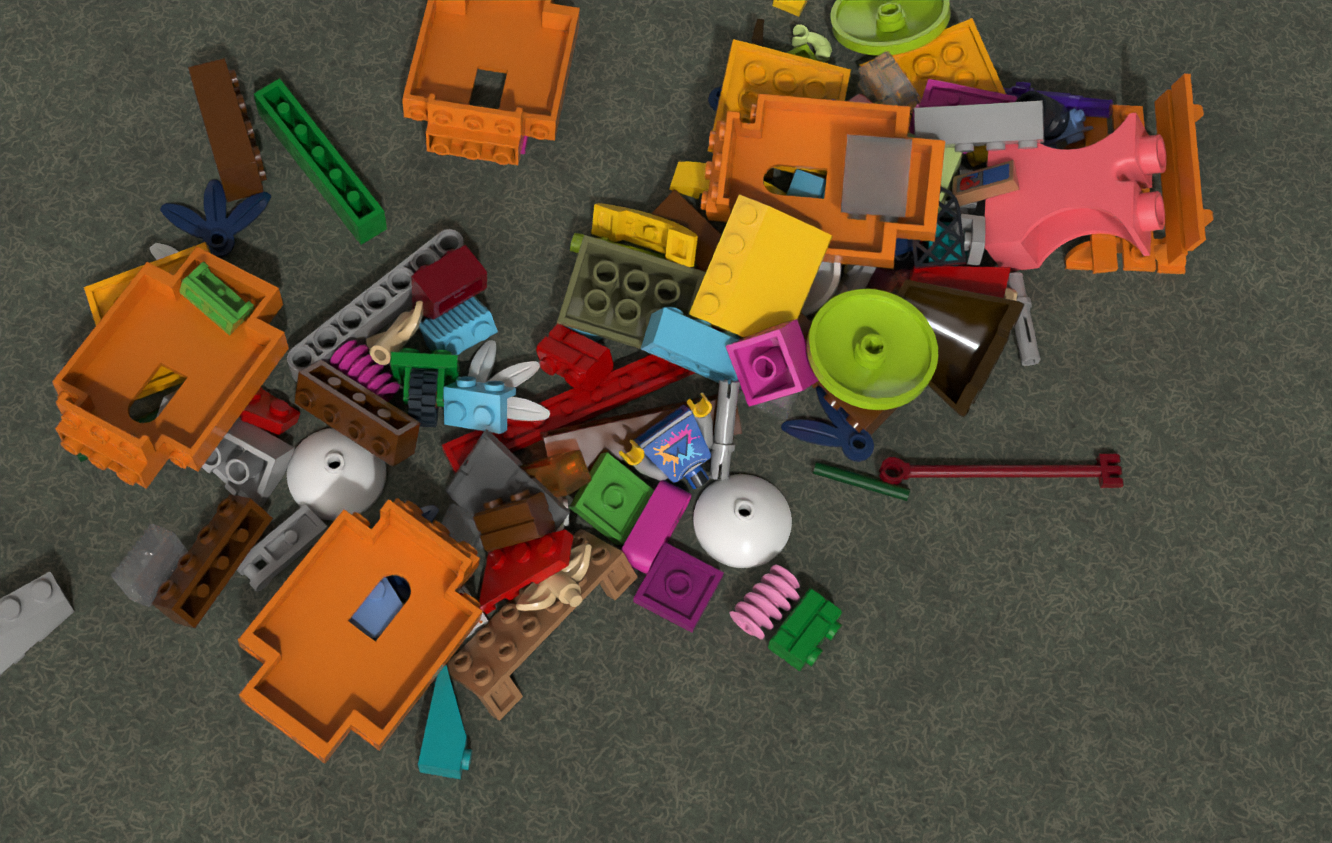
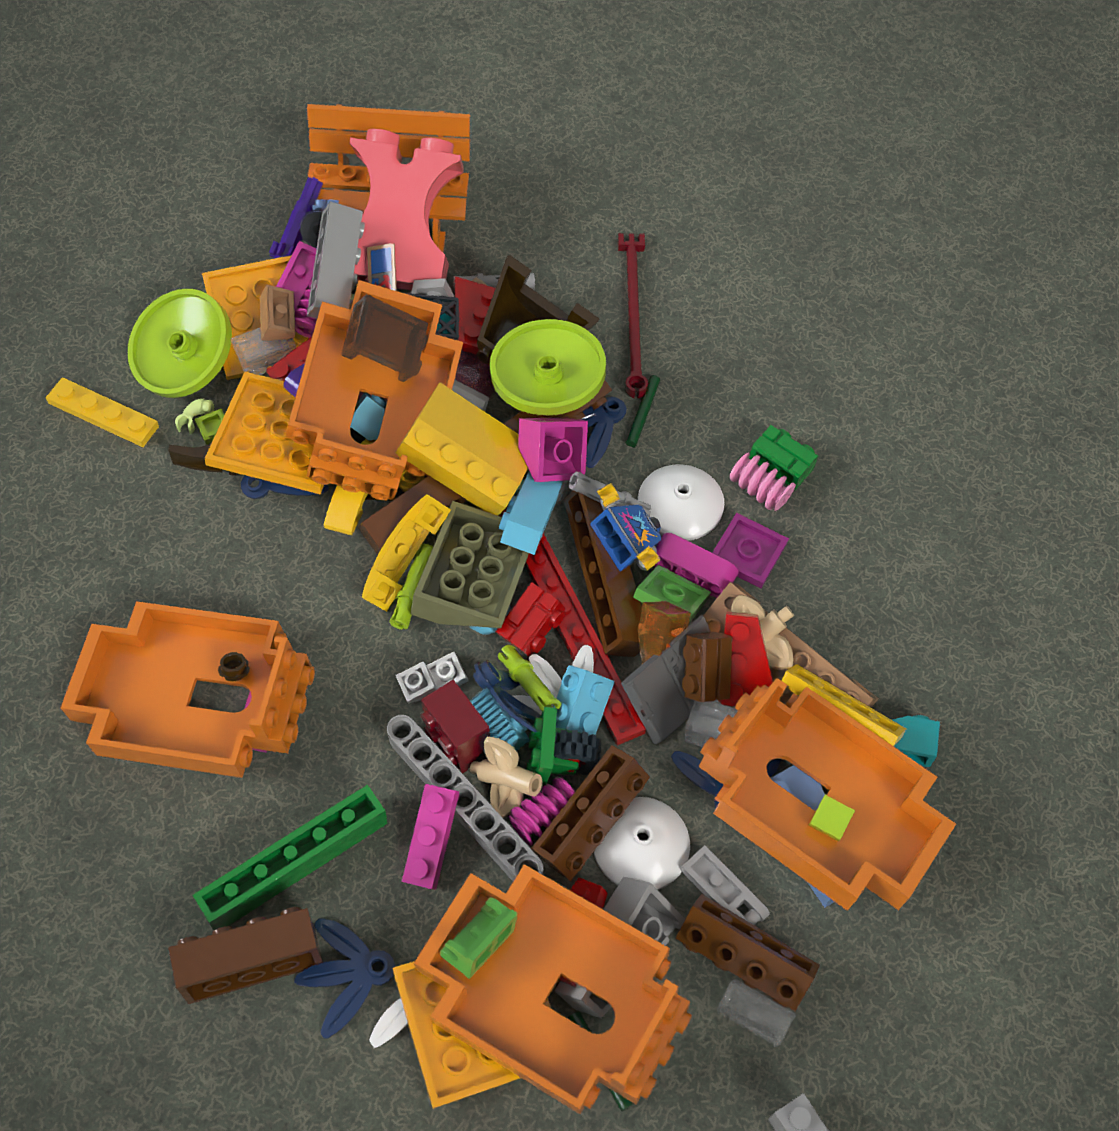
camera: 85 degrees left, 5 degrees down
none -> dark brown plate [218,652,250,682]
none -> medium nougat slope [260,285,295,341]
none -> white slope [396,652,469,703]
none -> dark pink plate [402,784,460,890]
none -> dark blue plant [473,660,541,733]
none -> lime pin [498,645,561,711]
none -> yellow plate [781,664,906,747]
none -> lime tile [809,795,855,841]

